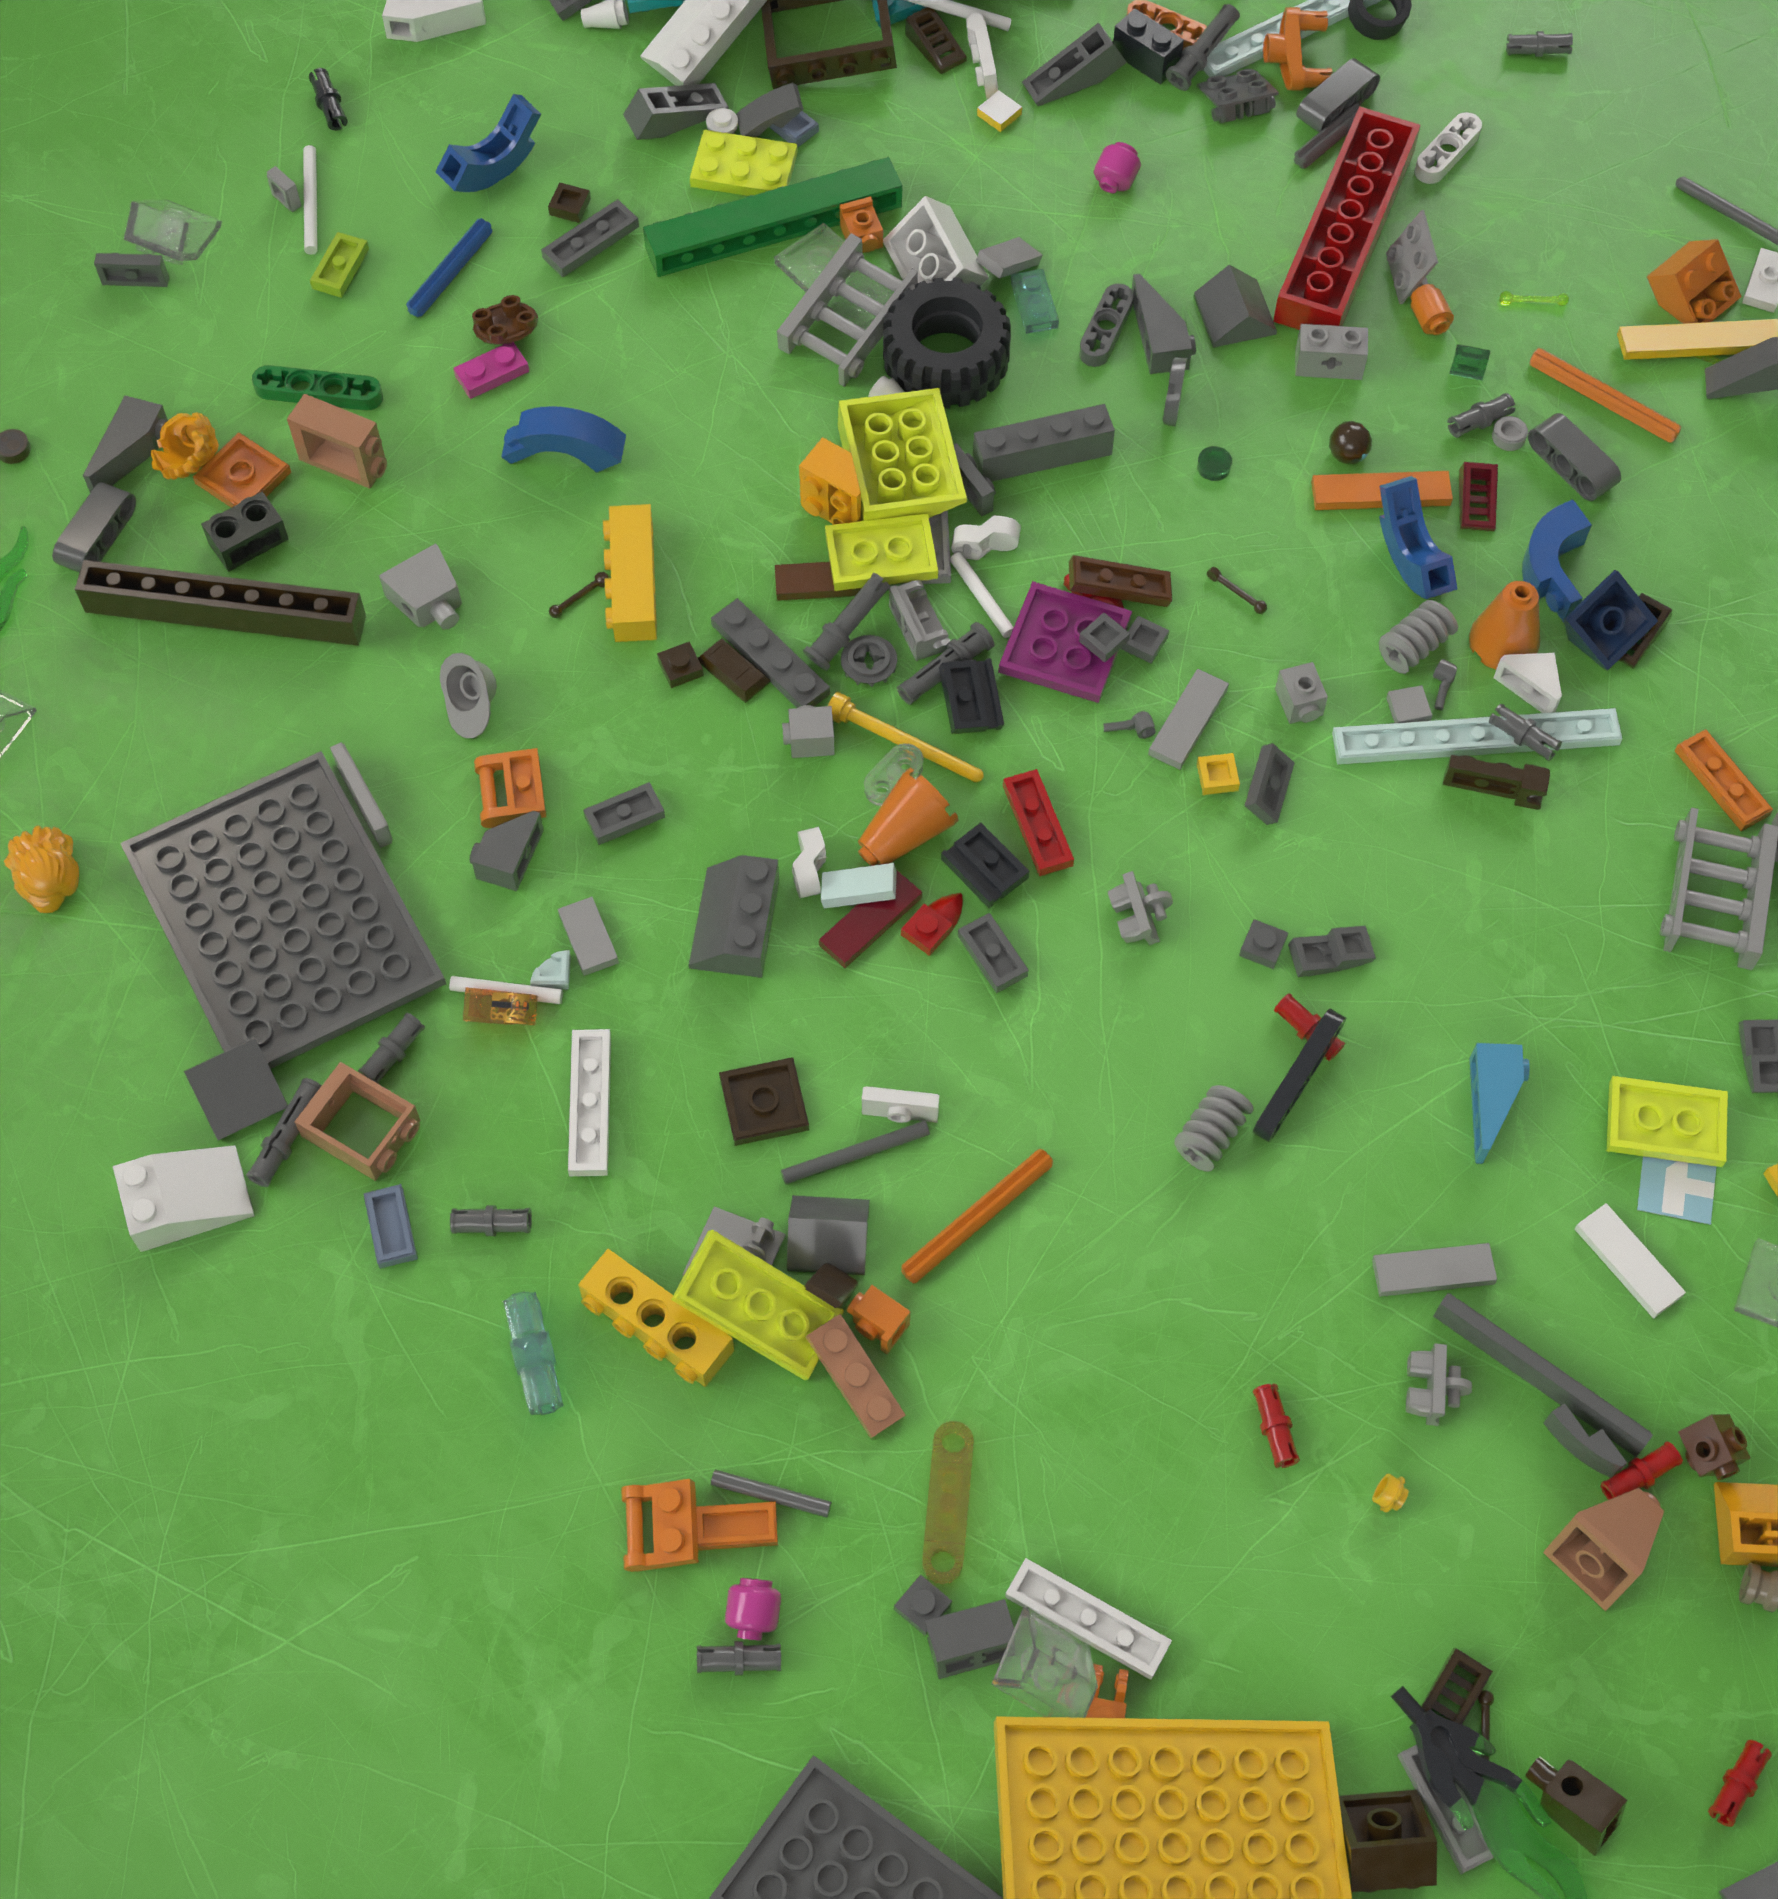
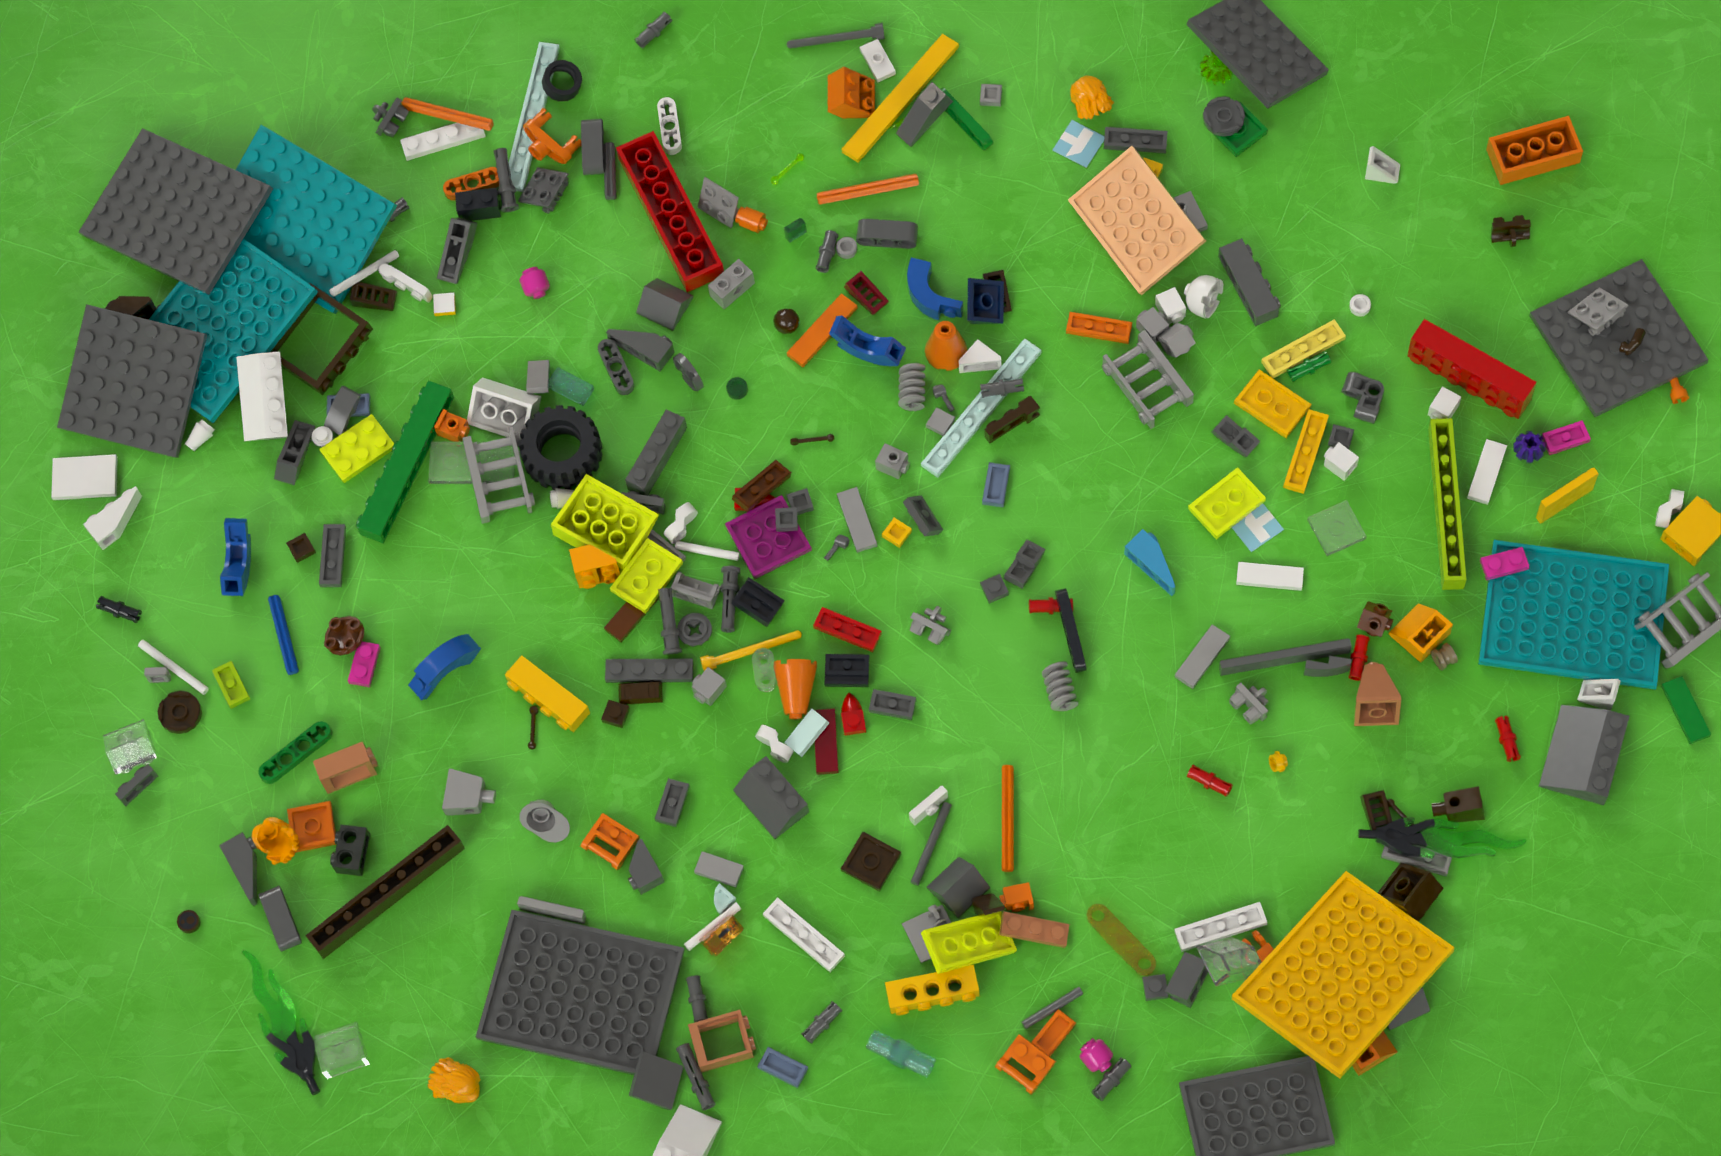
camera: 40 degrees left, 5 degrees up
none -> dark brown tile [157,690,202,734]
none -> sand blue tile [982,462,1010,507]

